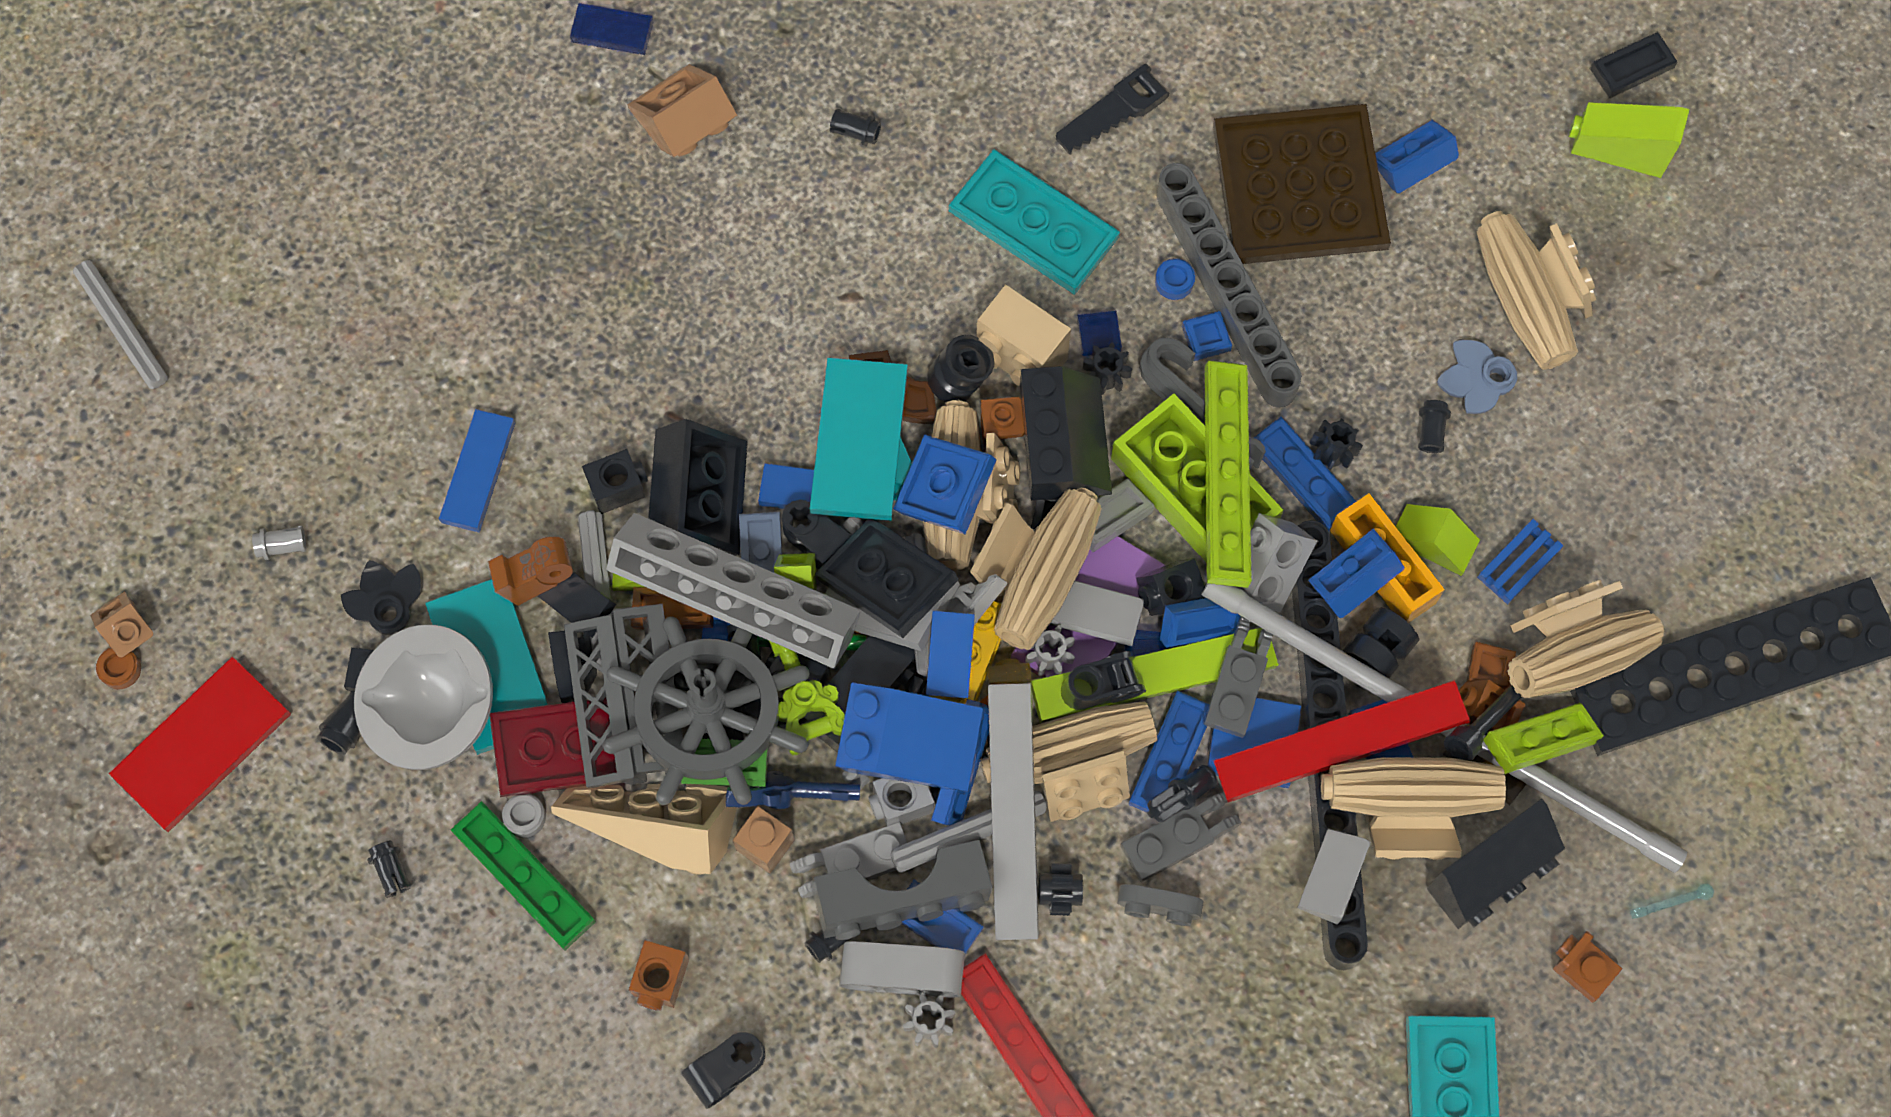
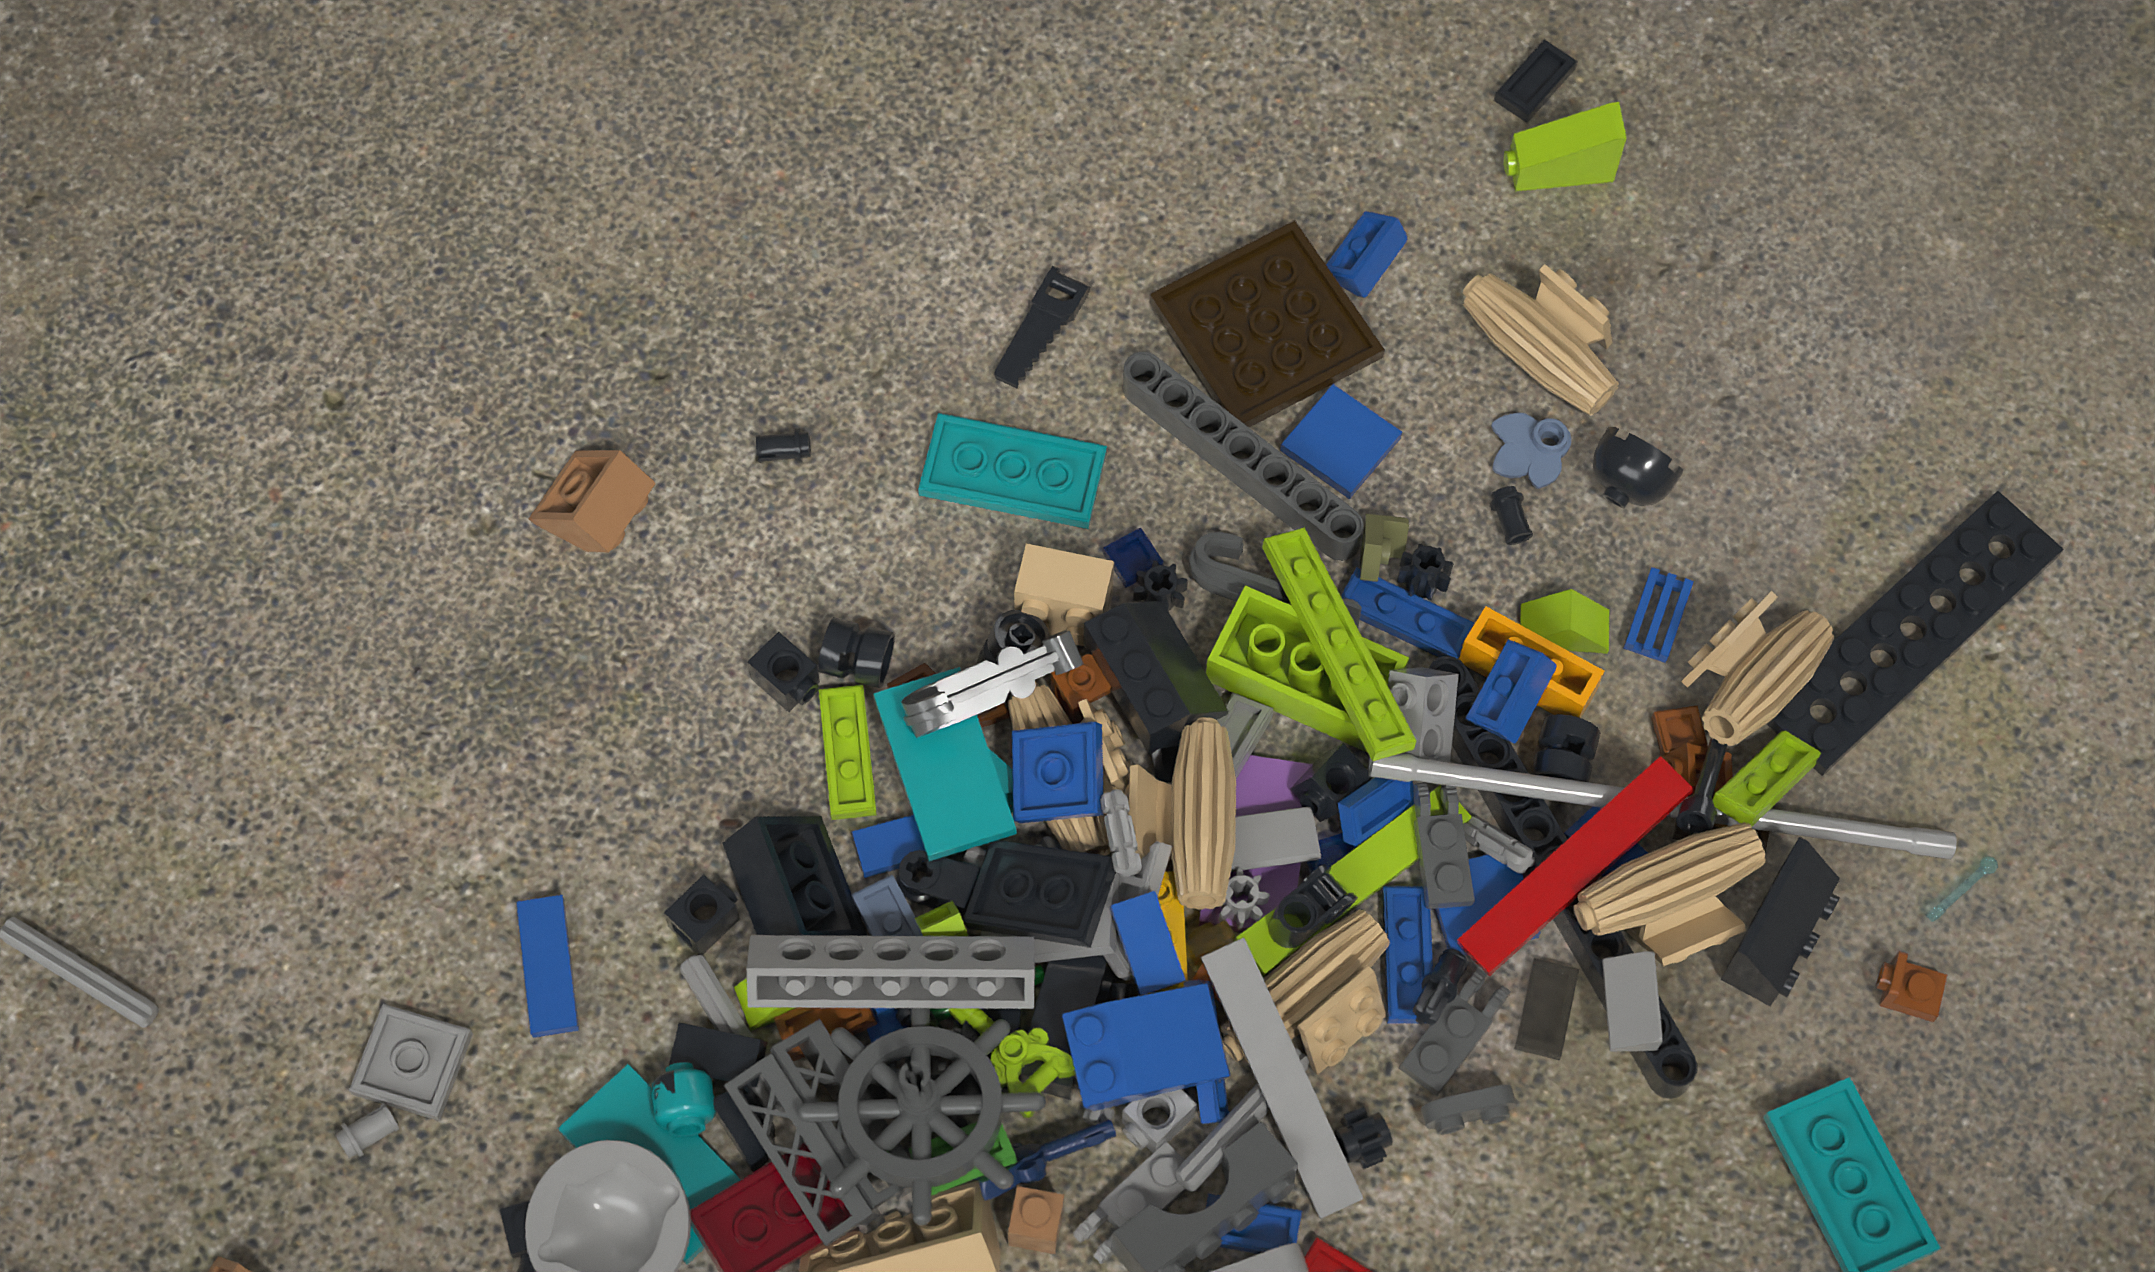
camera: 25 degrees left, 5 degrees down
black plate [341,560,422,635] -> none
dark orange leg [488,536,573,606] -> none
clear blue tile [570,3,654,55] -> none
blue tile [1155,259,1195,300] -> none
blue tile [1182,311,1232,361] -> none
none -> light grey tile [349,1004,473,1121]
none -> teal head [651,1063,716,1137]
none -> black brick [747,632,820,712]
none -> black wheel [818,617,895,688]
none -> lime tile [819,685,877,820]
none -> piece [901,630,1083,738]
none -> light grey axle [1100,789,1142,877]
none -> blue tile [1280,384,1402,499]
none -> olive bracket [1360,514,1409,582]
none -> light grey axle [1463,816,1535,873]
none -> clear smoke tile [1514,958,1579,1060]
none -> black cylinder [1593,427,1683,508]

